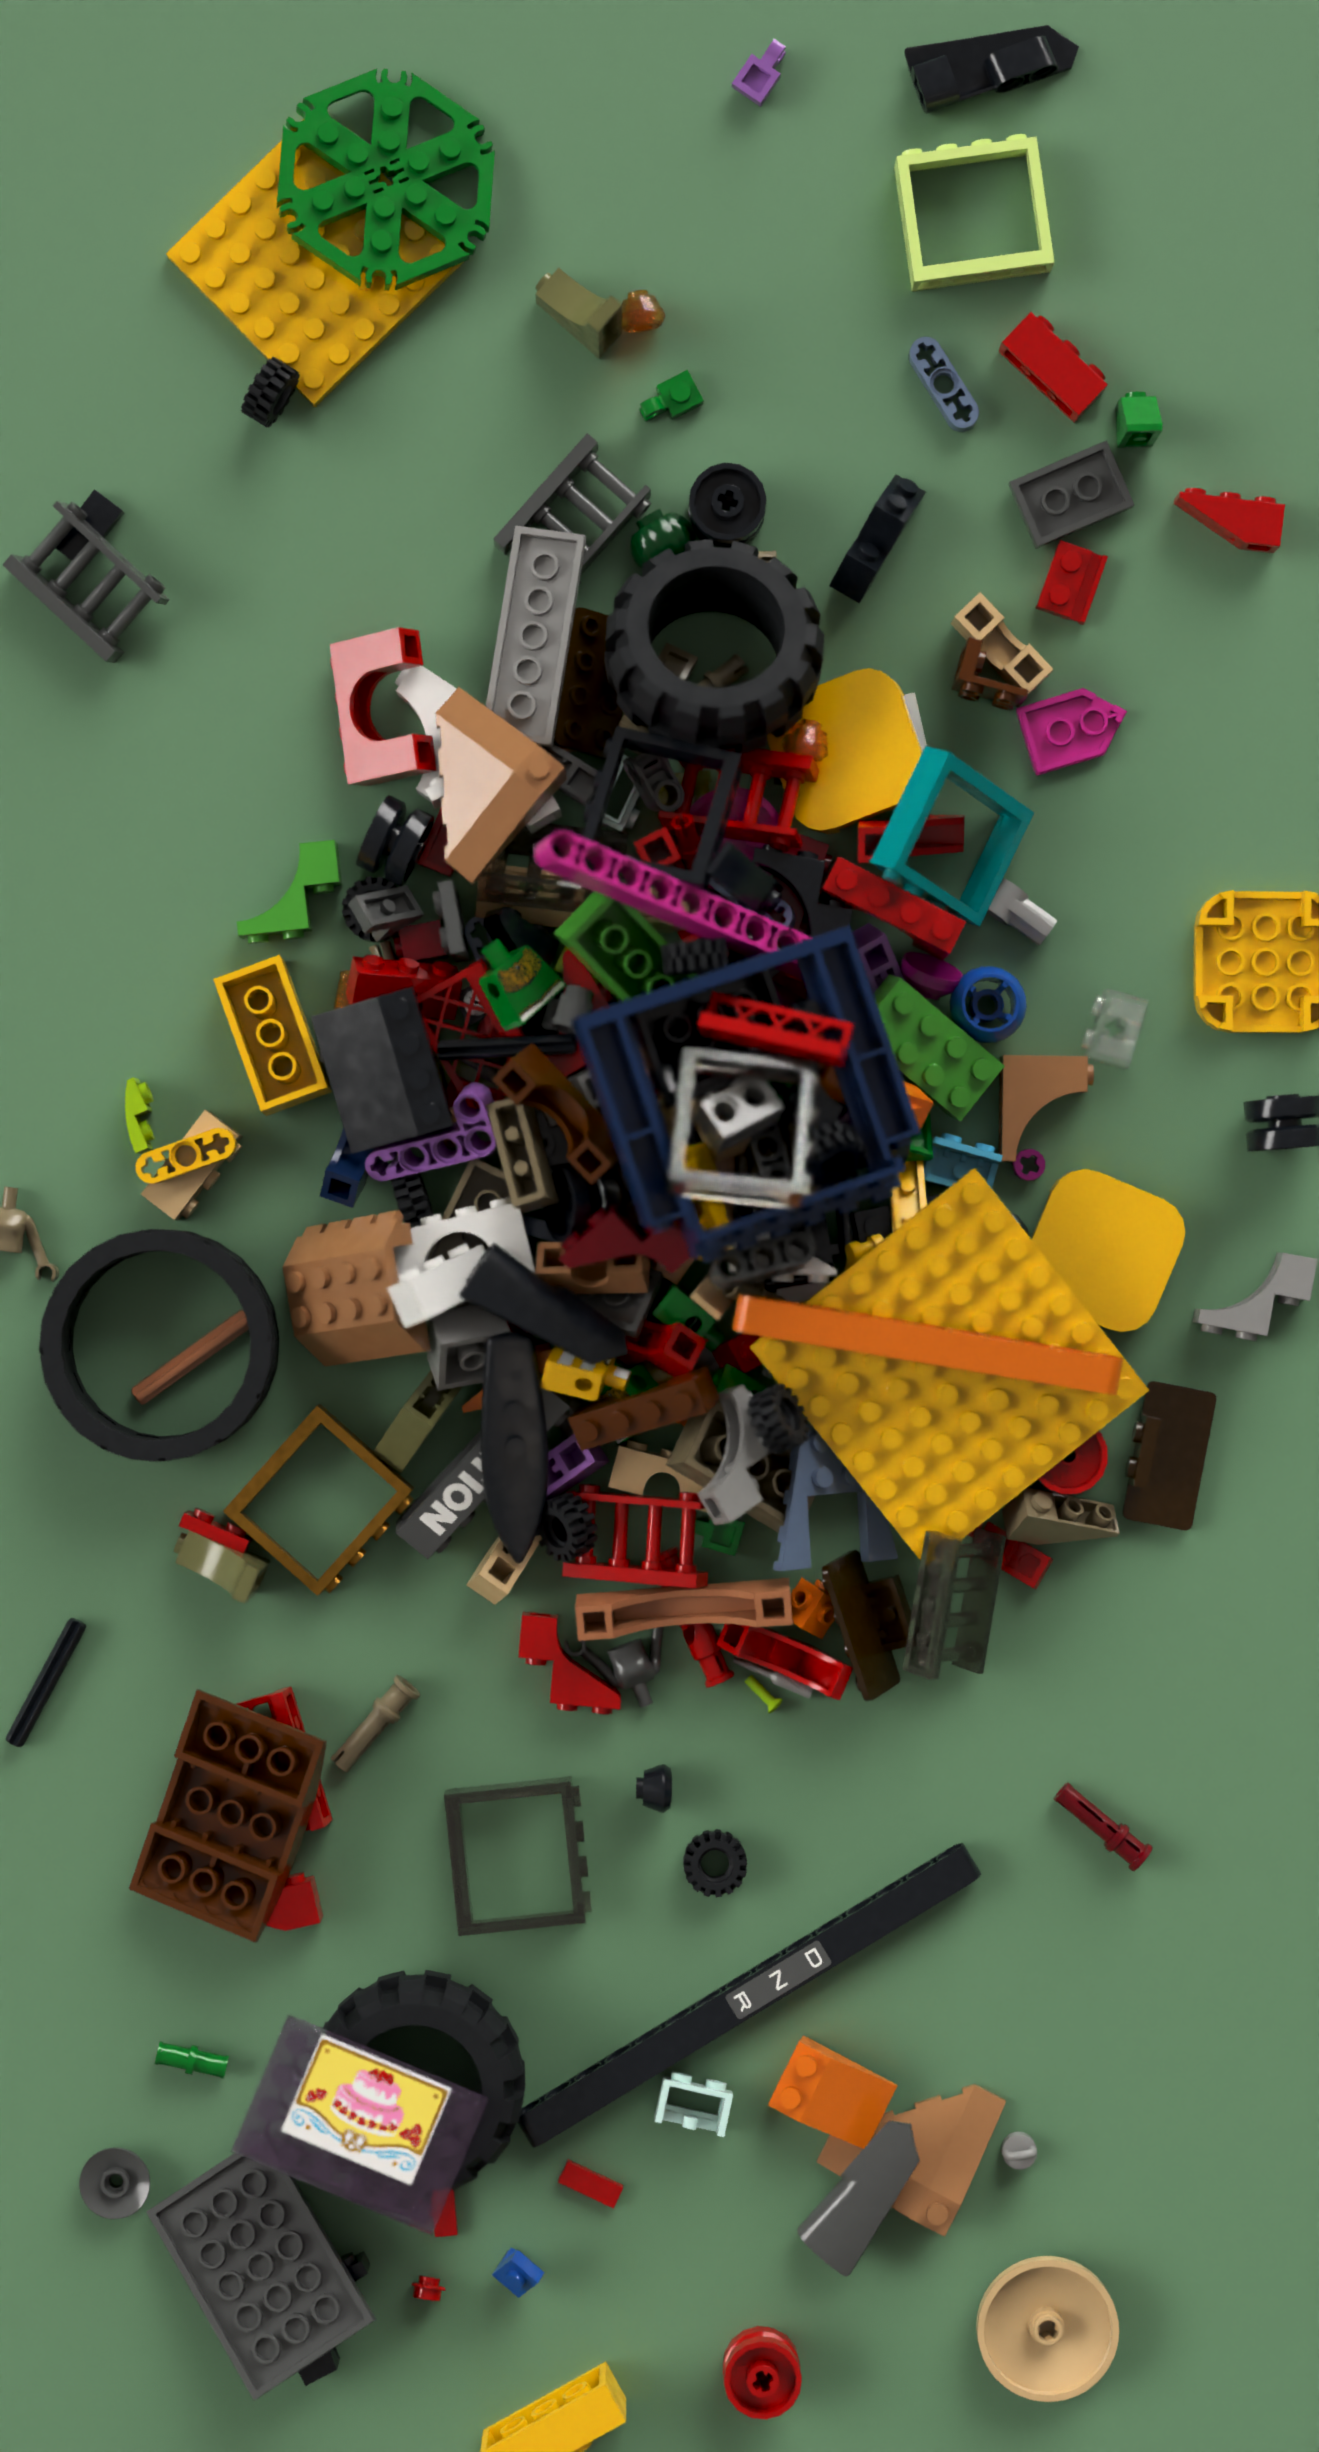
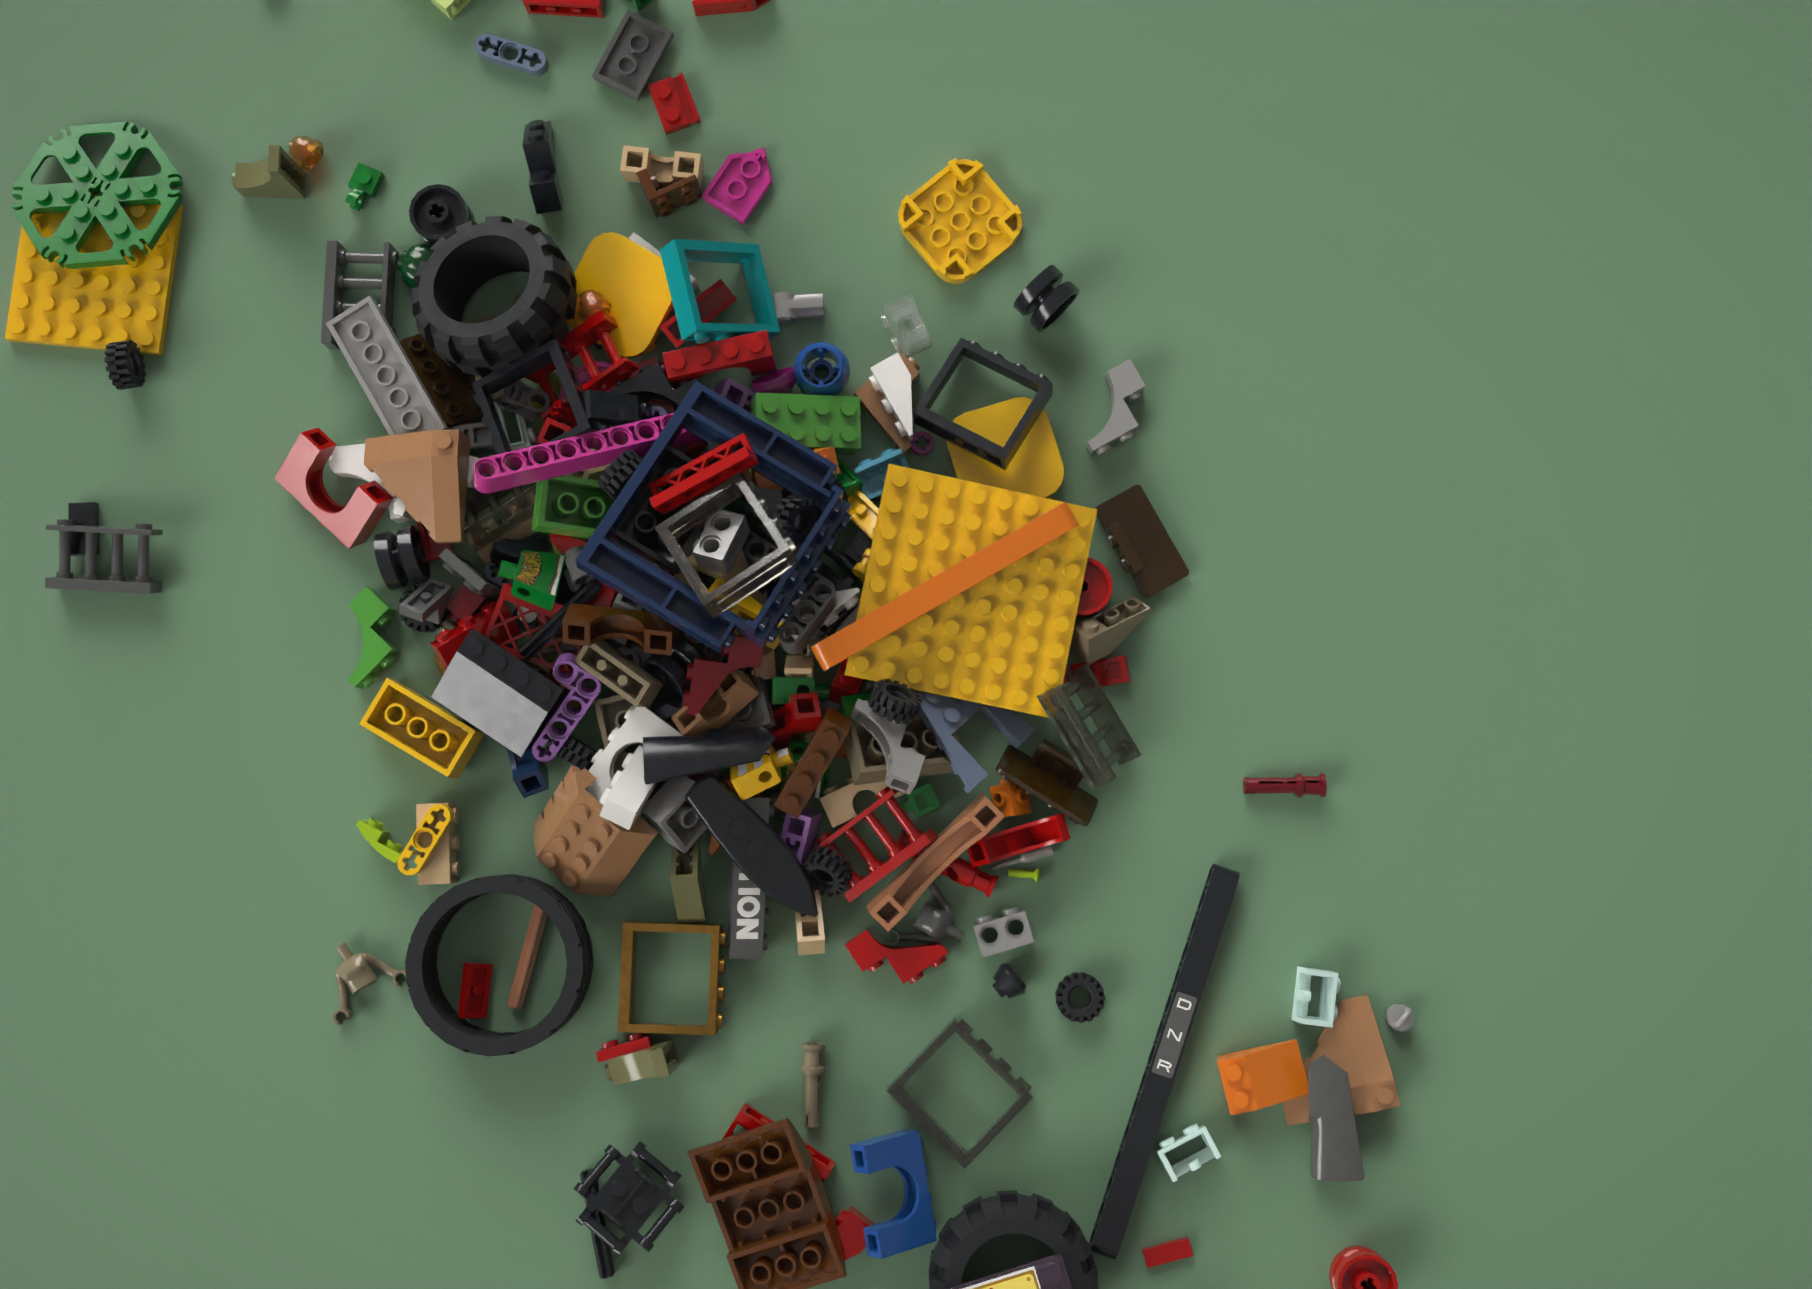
camera: 35 degrees left, 5 degrees down
tan dish [976,2256,1119,2402] -> none
none -> red plate [457,962,493,1018]
none -> black brick [573,1141,684,1257]
none -> blue arch [850,1129,937,1259]
none -> white slope [869,353,913,442]
none -> black window [913,338,1053,470]
none -> light grey brick [973,906,1034,958]
none -> light aqua window [1291,966,1341,1028]

